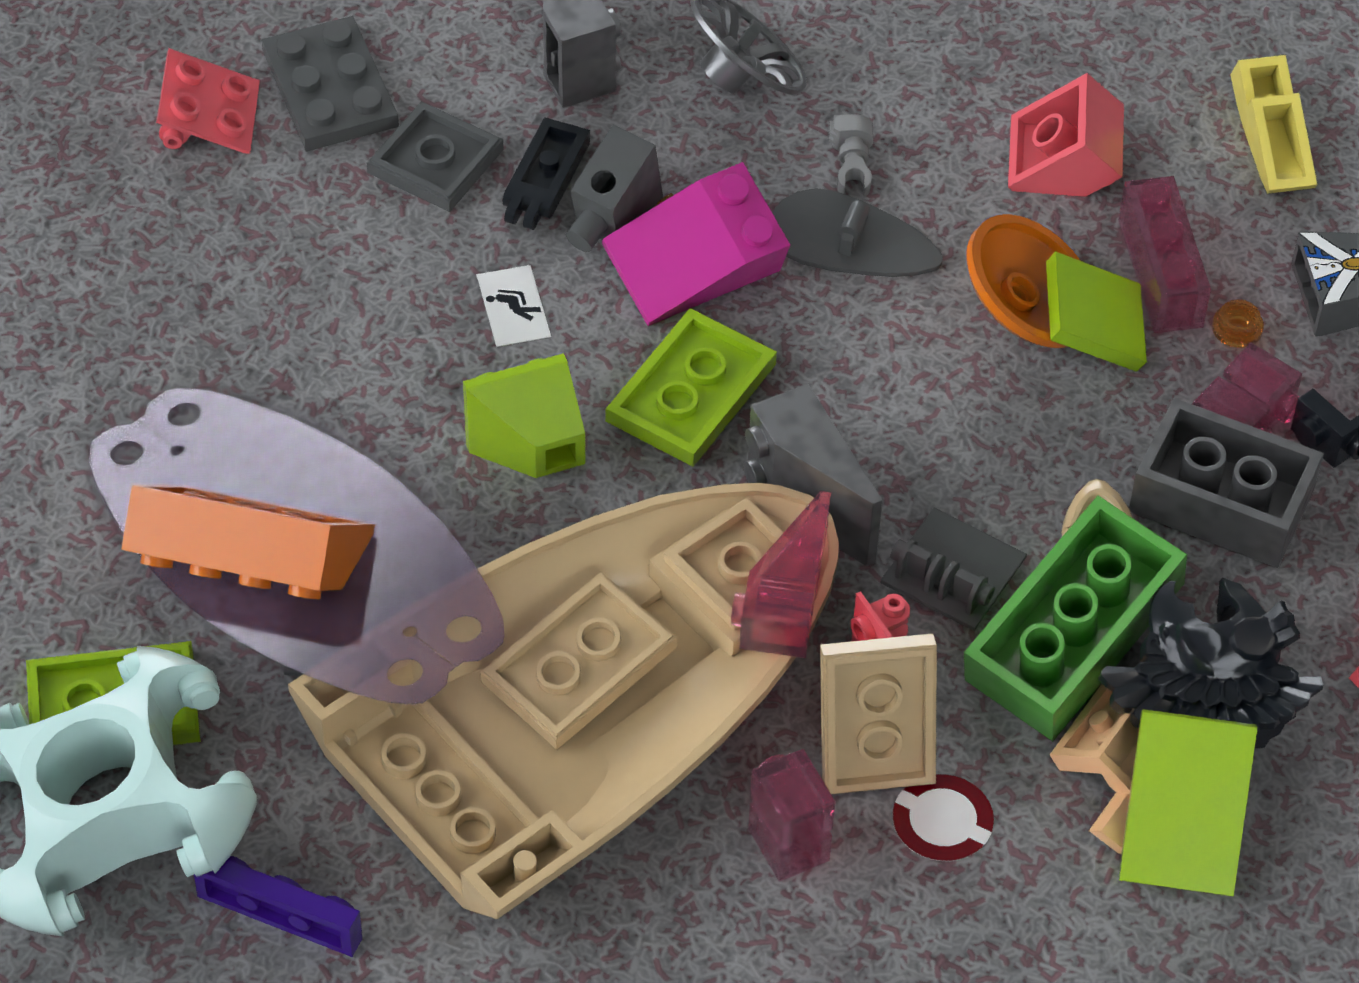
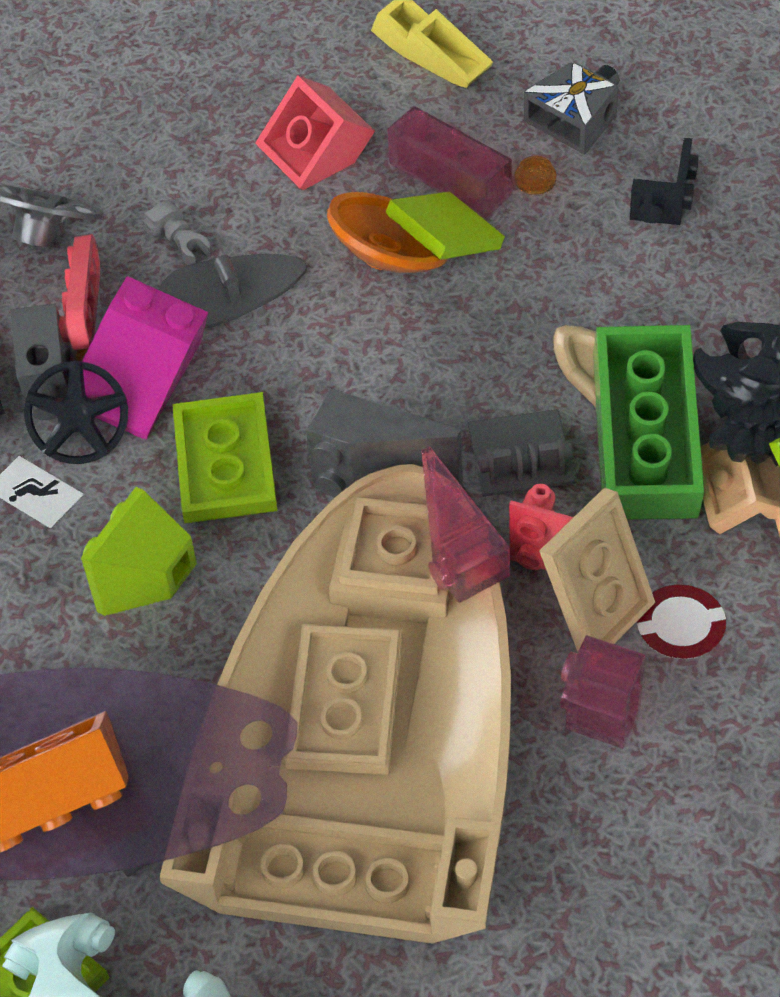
camera: 35 degrees left, 0 degrees up
flat silver brick [1129,398,1324,568] -> none
clear pink piece [1192,342,1302,434] -> none
none -> black wheel [24,361,128,464]
none -> coral plate [59,234,100,350]

